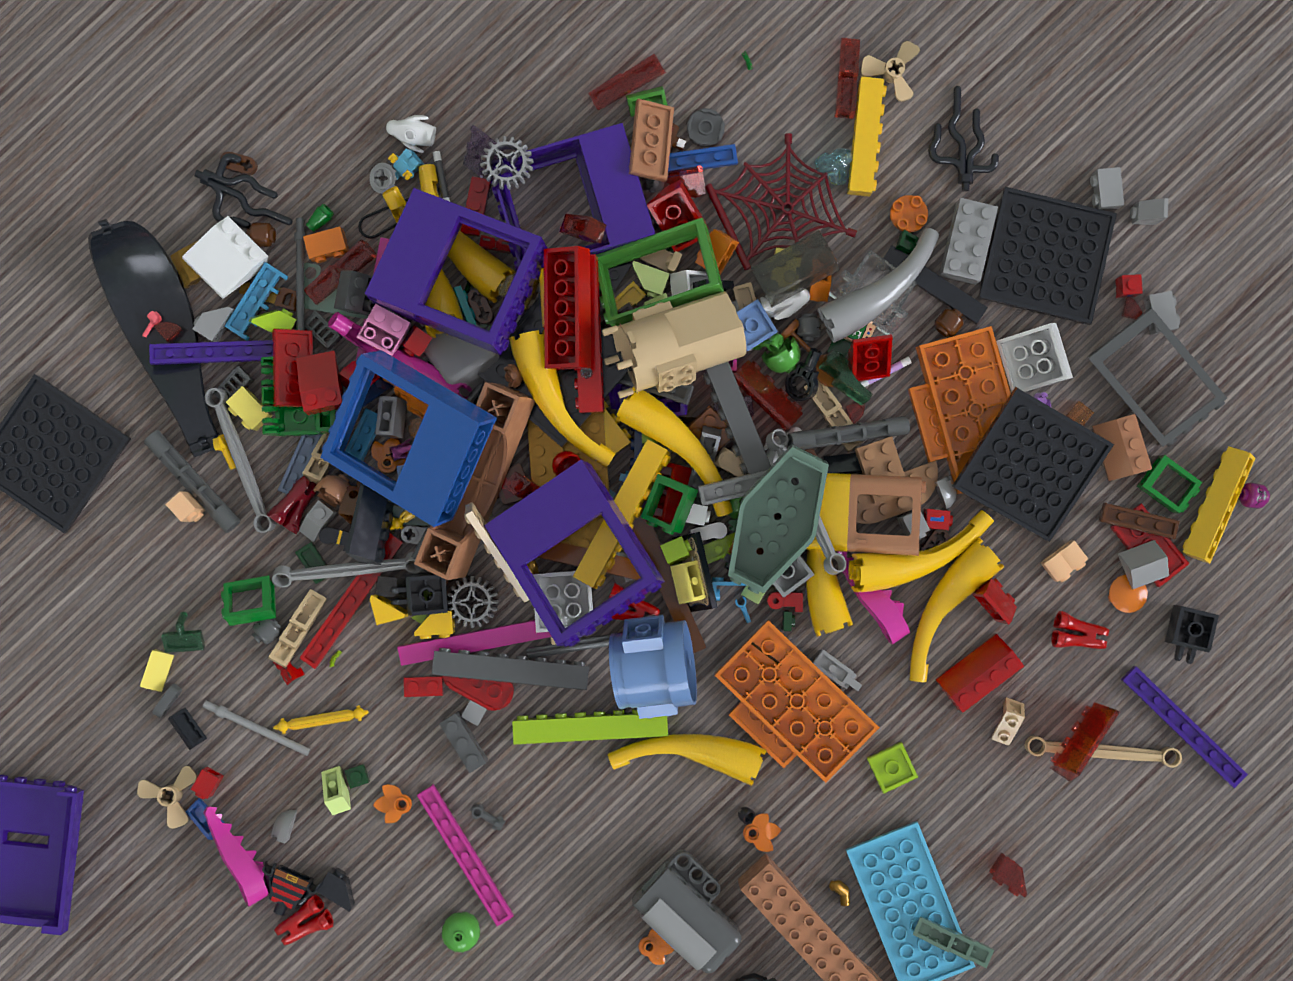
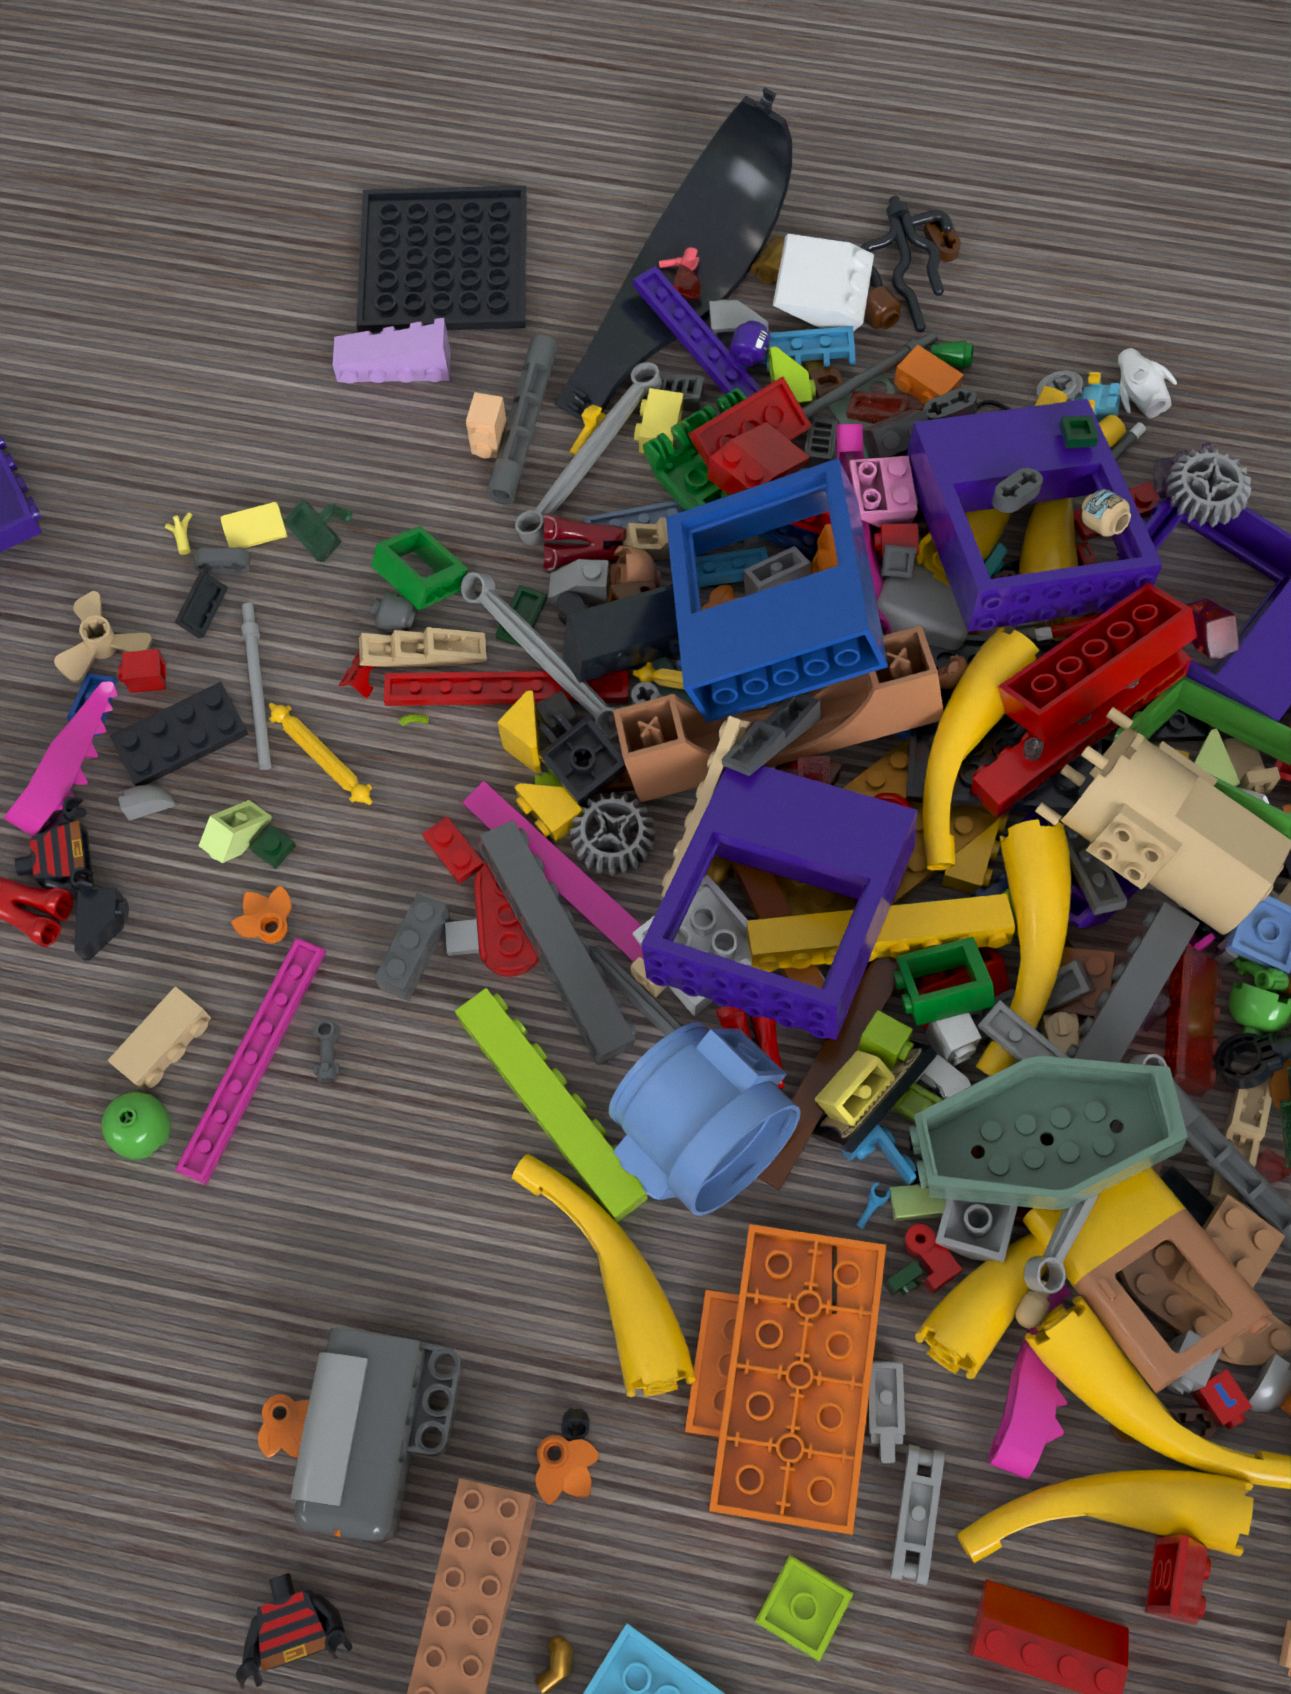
camera: 55 degrees right, 20 degrees down
none -> tan brick [107,986,211,1093]
none -> black plate [110,682,248,786]
none -> light yellow bar [165,513,193,555]
none -> lavender wedge [332,318,451,383]
none -> dark grey slope [721,694,821,776]
none -> dark purple head [730,320,771,367]
none -> dark grey tile [881,544,916,579]
none -> light grey plate [890,1444,945,1585]
none -> dark grey beam [923,387,977,420]
none -> dark grey beam [992,468,1043,513]
none -> tan cylinder [1015,1280,1050,1329]
none -> red bar [1034,613,1103,642]
none -> dark green plate [1059,415,1099,448]
none -> tan head [1082,489,1131,537]

